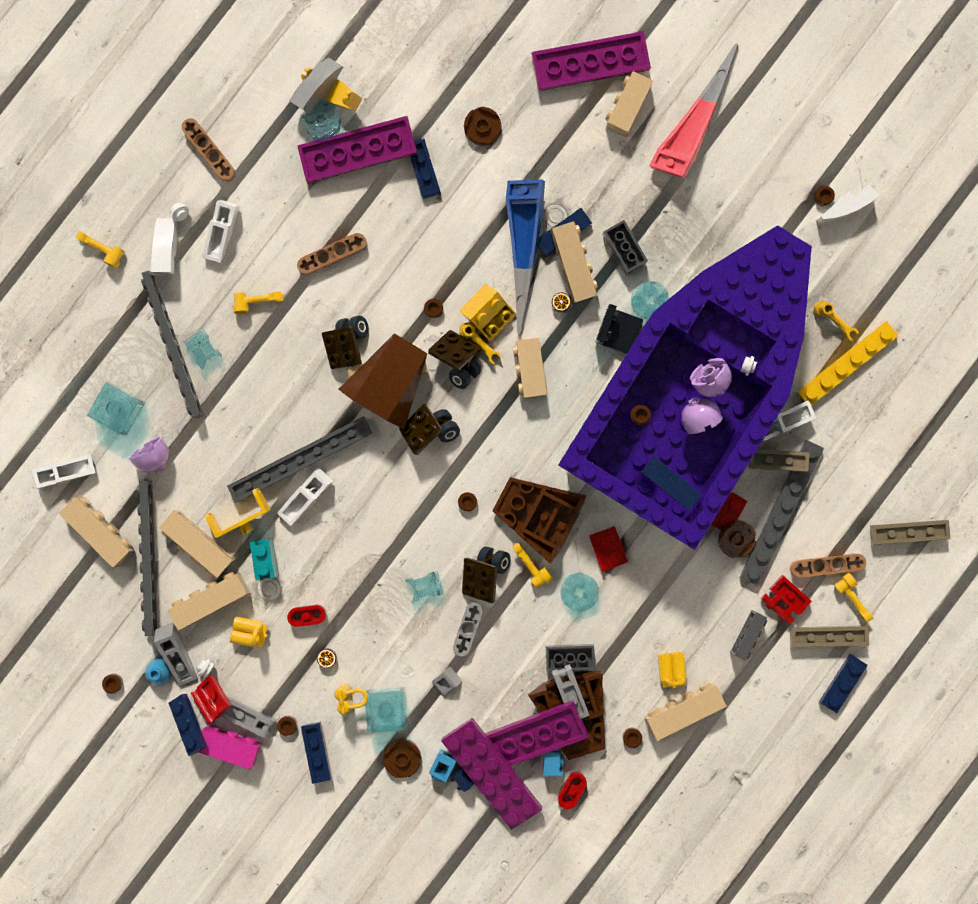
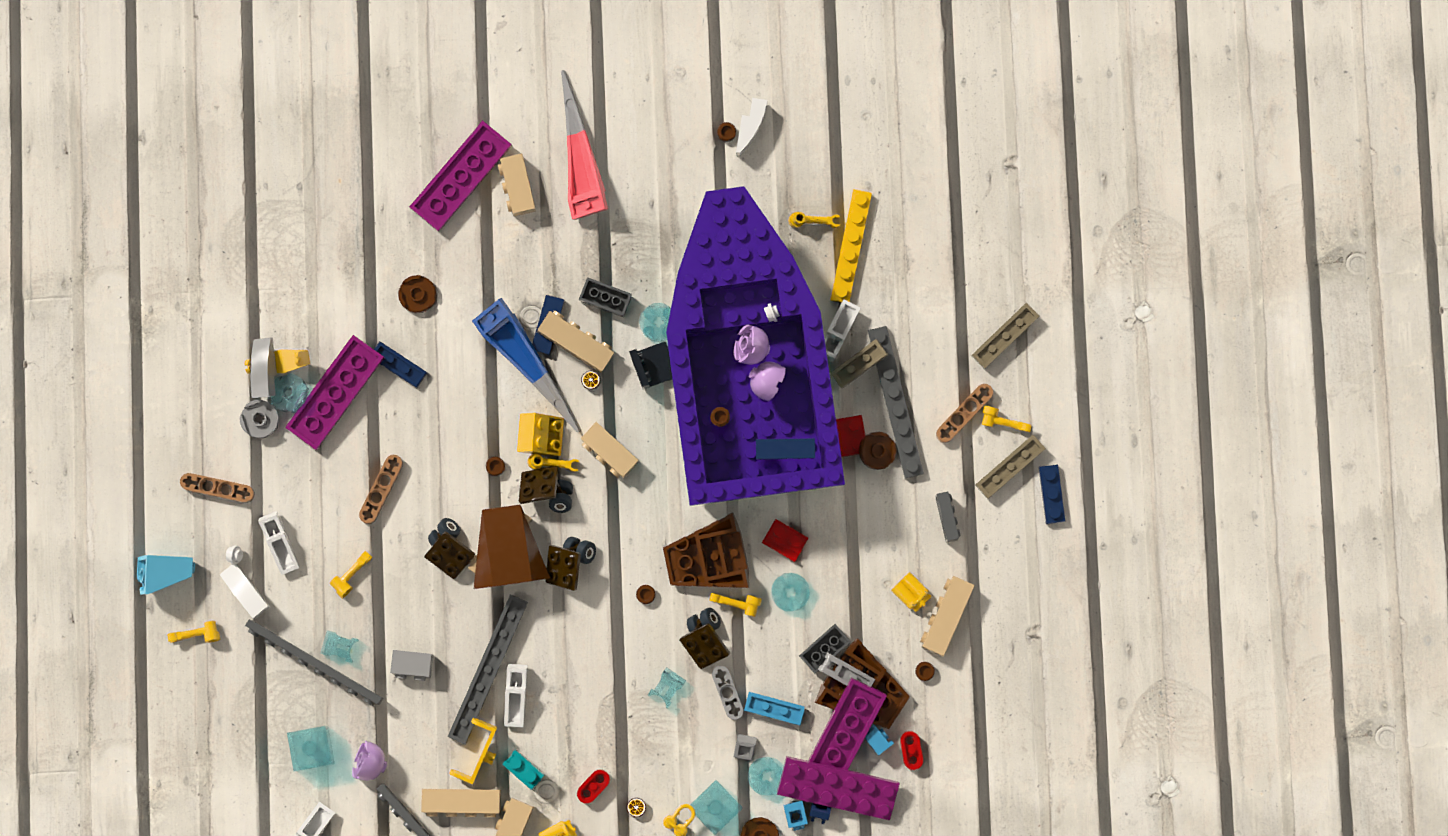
camera: 40 degrees left, 5 degrees down
red plate [760,575,812,625] -> none
none -> medium azure slope [137,555,195,595]
none -> light grey plate [240,400,279,438]
none -> light grey brick [390,650,433,681]
none -> dark azure plate [744,692,805,726]
none -> clear light blue plate [748,757,783,796]

